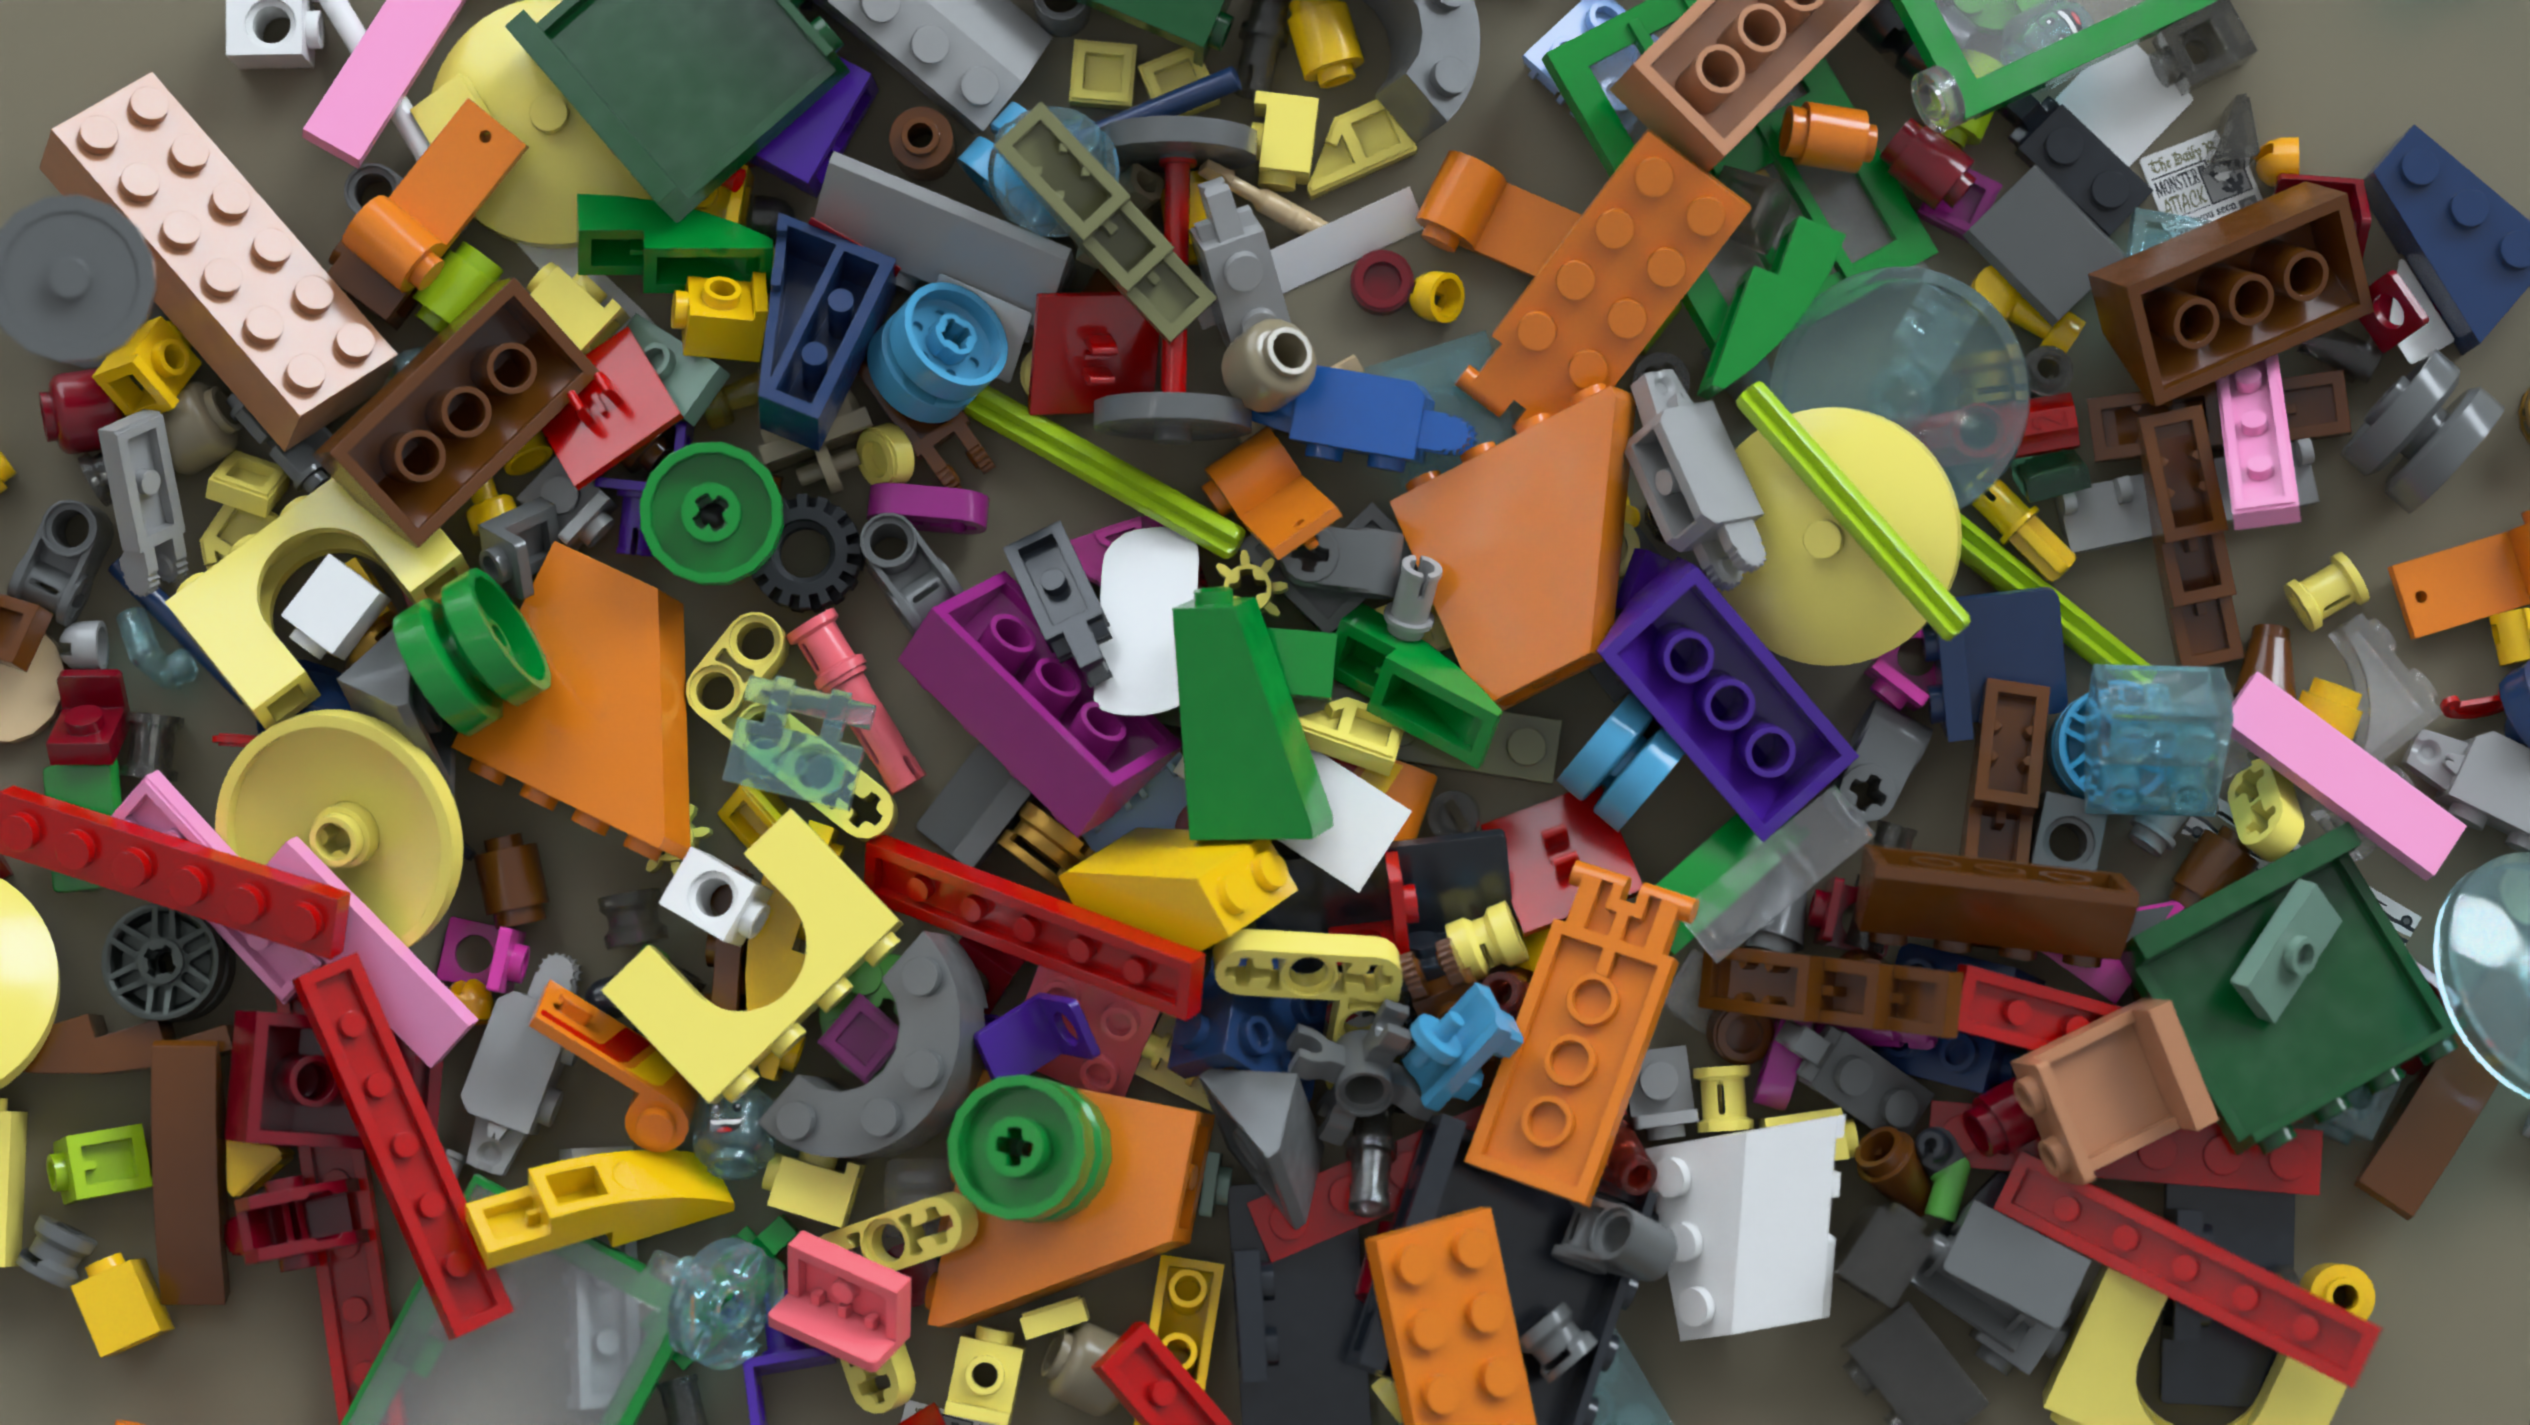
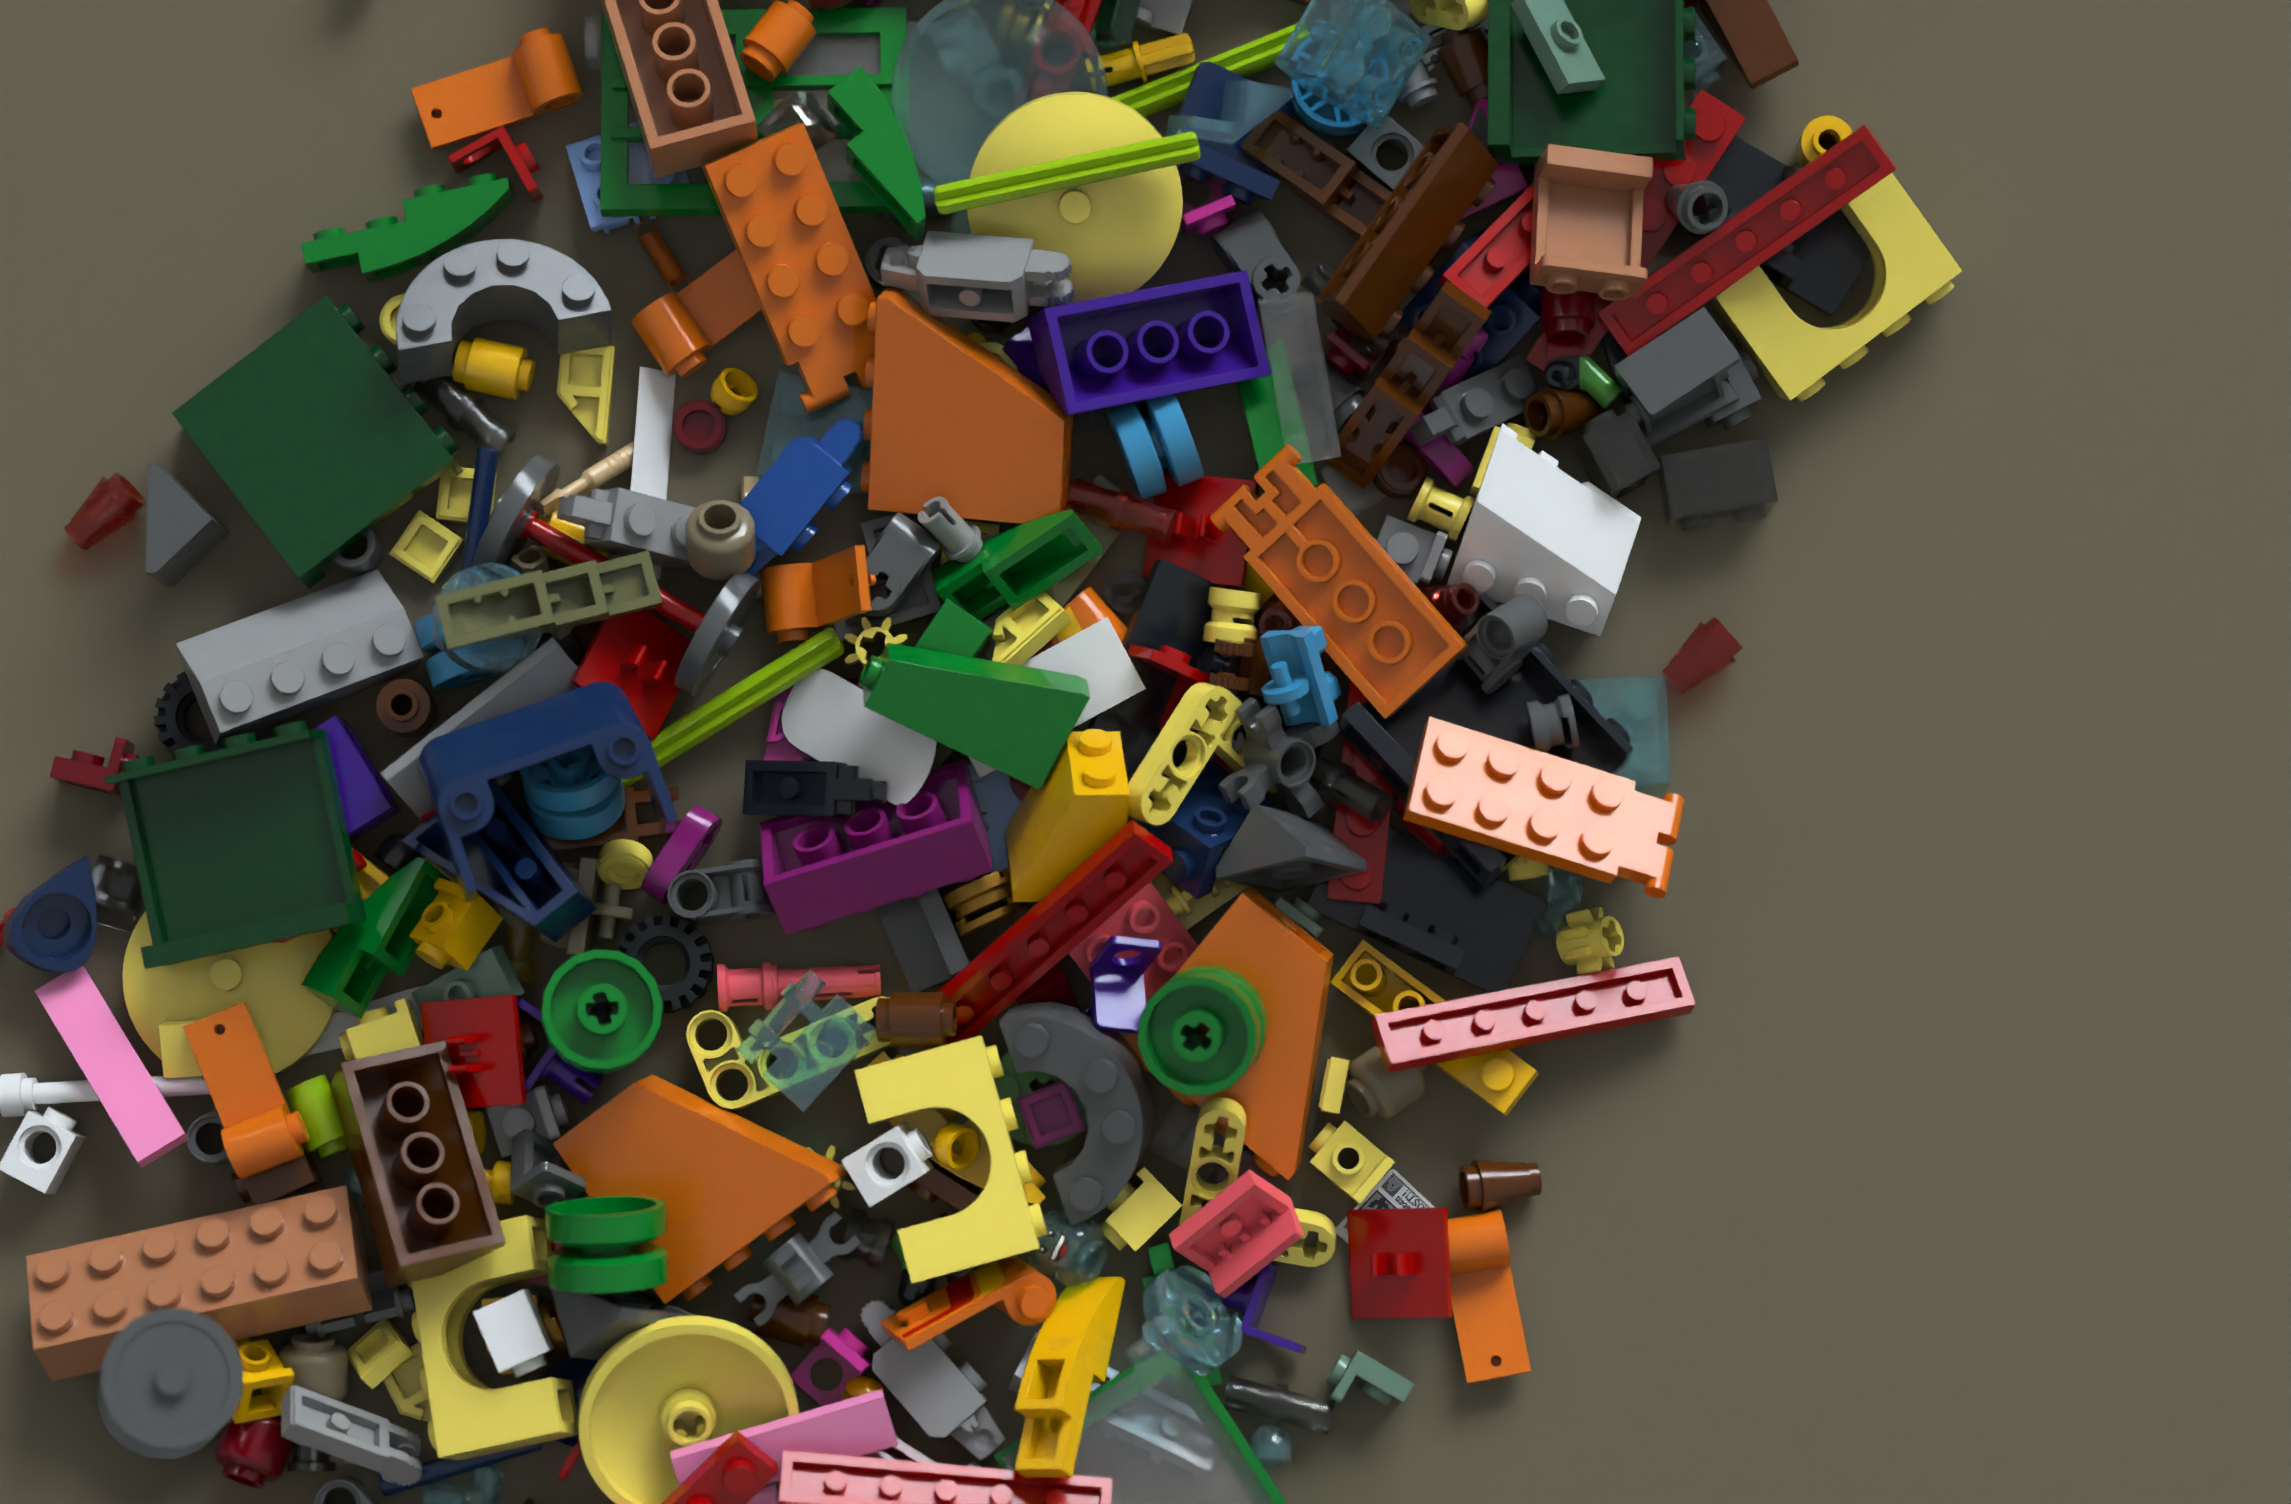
camera: 65 degrees left, 0 degrees up
yellow slope [717,776,789,849] -> none
light yellow brick [1252,90,1319,192] -> none
none -> dark blue windscreen [419,682,678,903]
none -> orange piece [635,221,691,295]
none -> dark grey pin [734,1211,862,1327]
none -> reddish brown brick [875,992,957,1047]
none -> yellow hinge [931,1123,980,1170]
none -> clear red pin [1065,477,1178,543]
none -> clear light blue slope [1166,80,1293,145]
none -> dark grey cone [1665,180,1728,234]

